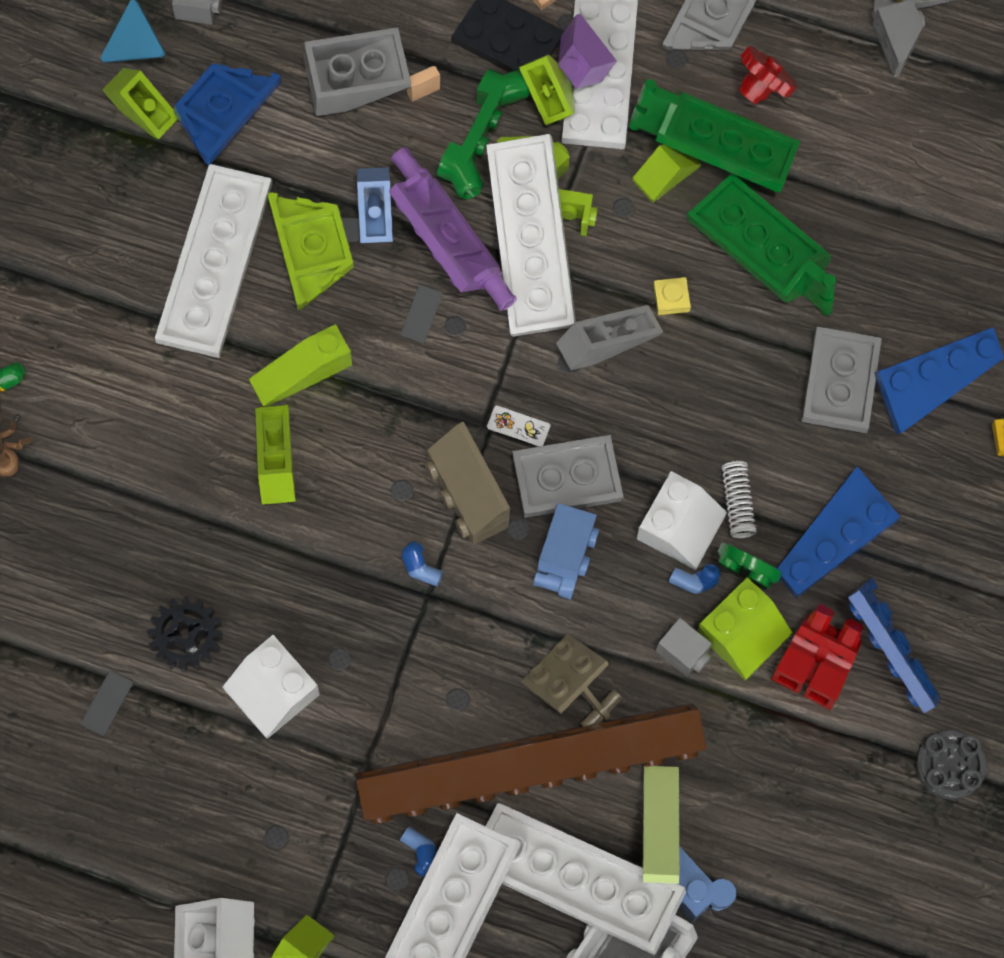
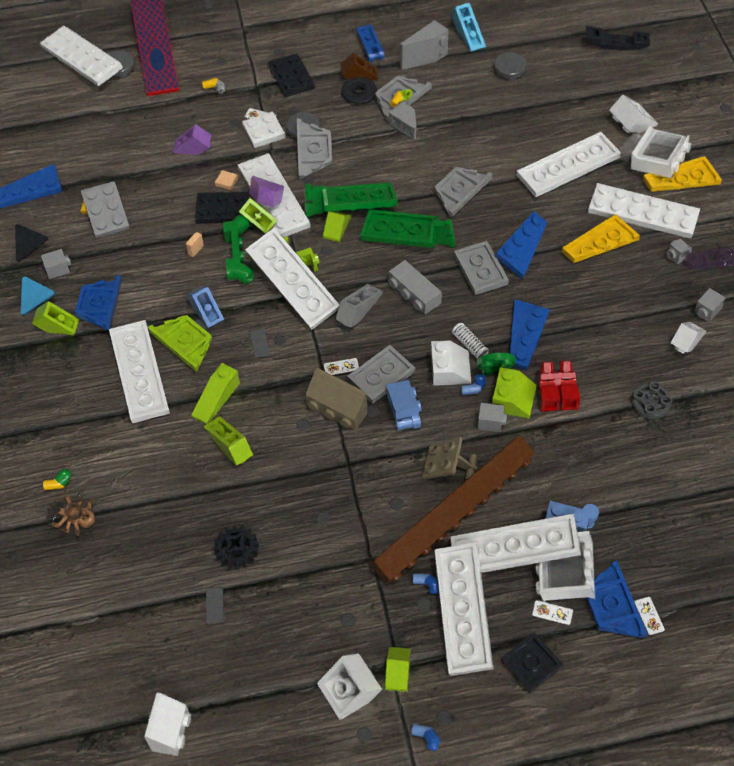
camera: 25 degrees left, 15 degrees down
white slope [223,635,320,739] -> none
light grey slope [304,27,411,116] -> none
medium lavender plate [389,147,517,311] -> none
arm [402,542,443,587] -> none
yellowish green tile [643,766,680,884] -> none
light yellow plate [653,277,691,315] -> none
red plant [738,46,797,104] -> none
blue wing [848,577,941,713] -> none
none -> light grey brick [388,260,442,315]
none -> light grey wing [434,167,493,217]

